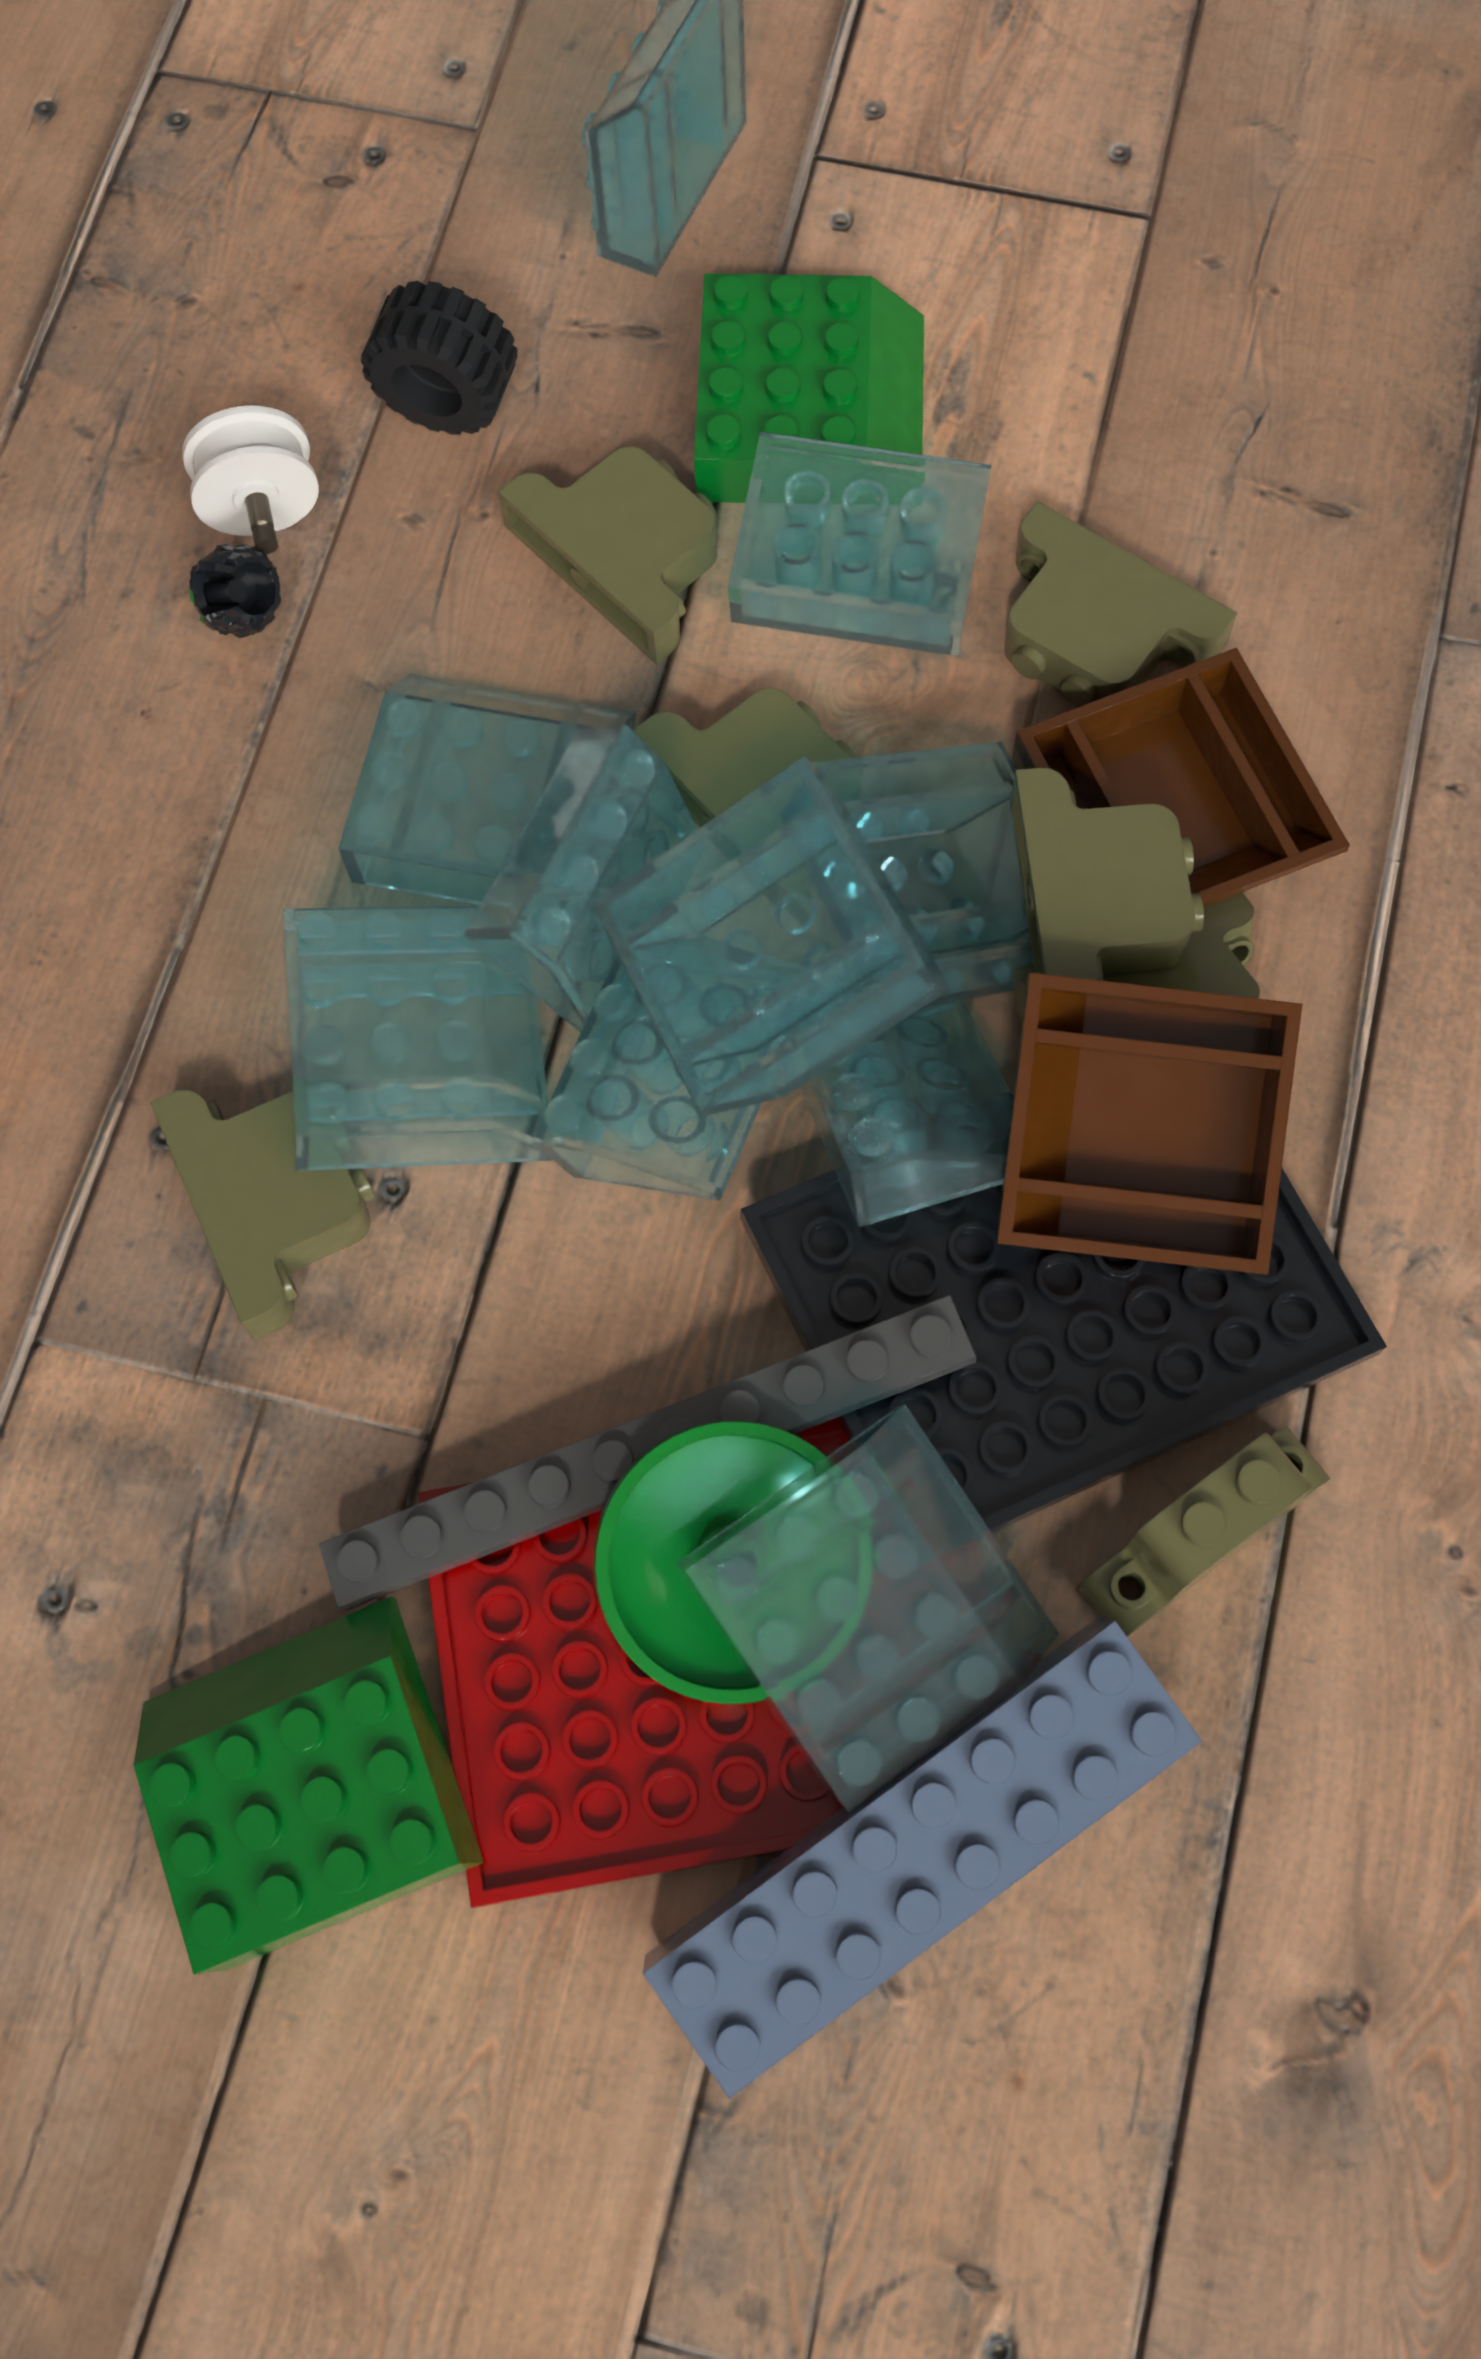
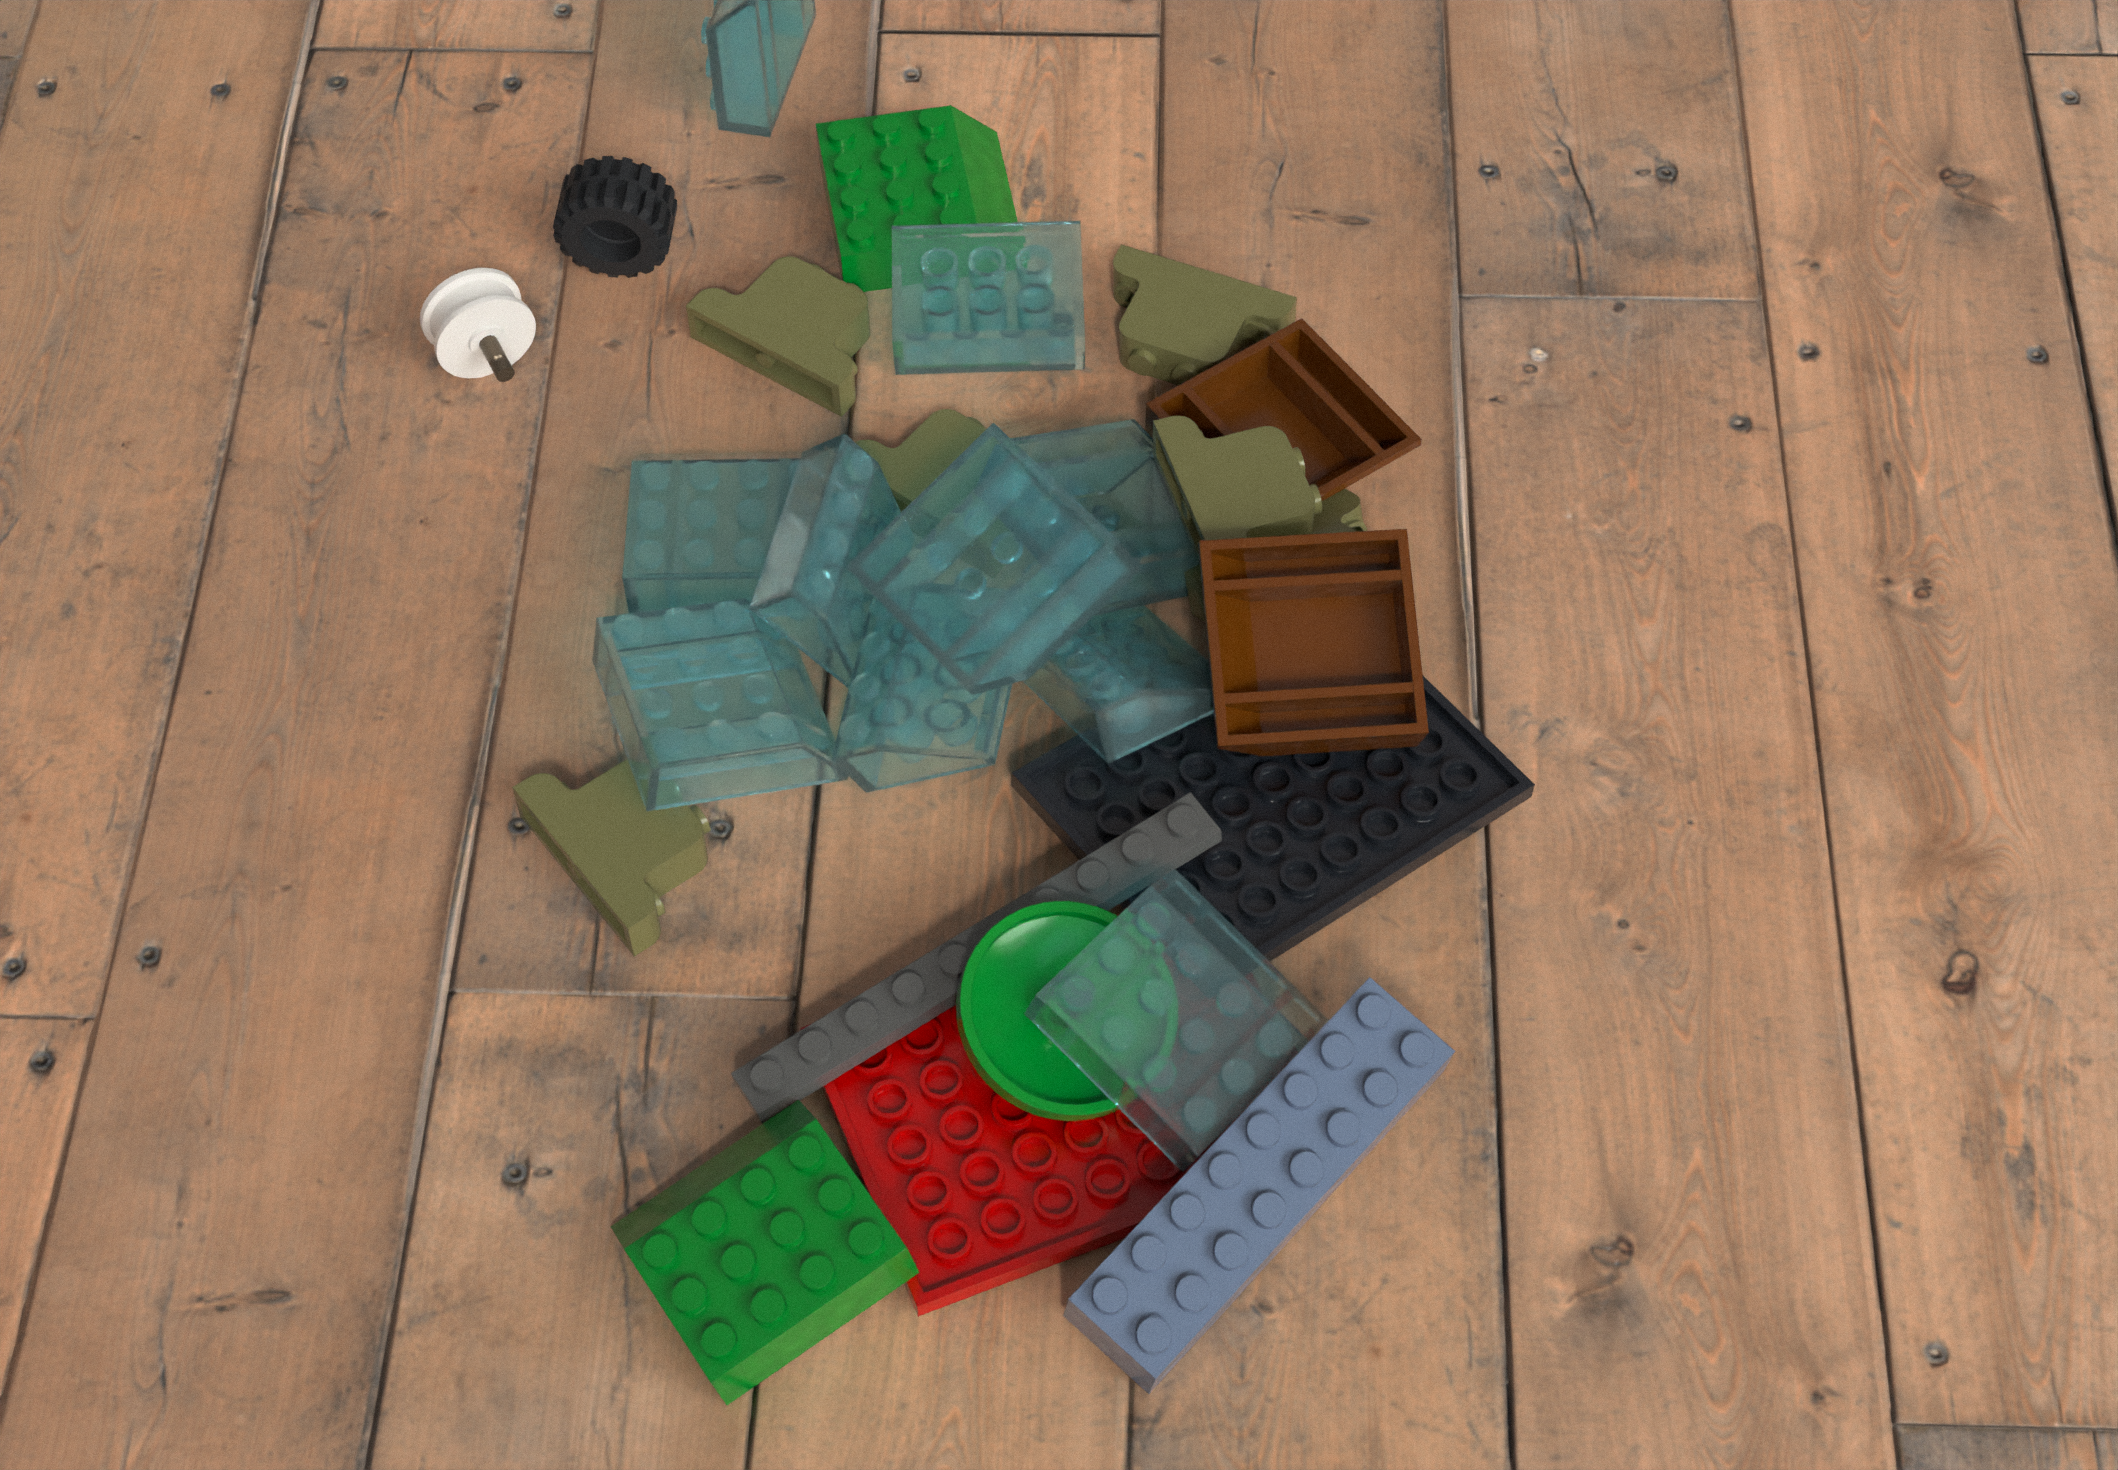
camera: 15 degrees left, 15 degrees down
black piece [189,543,281,638] -> none
olive brick [1076,1426,1331,1637] -> none

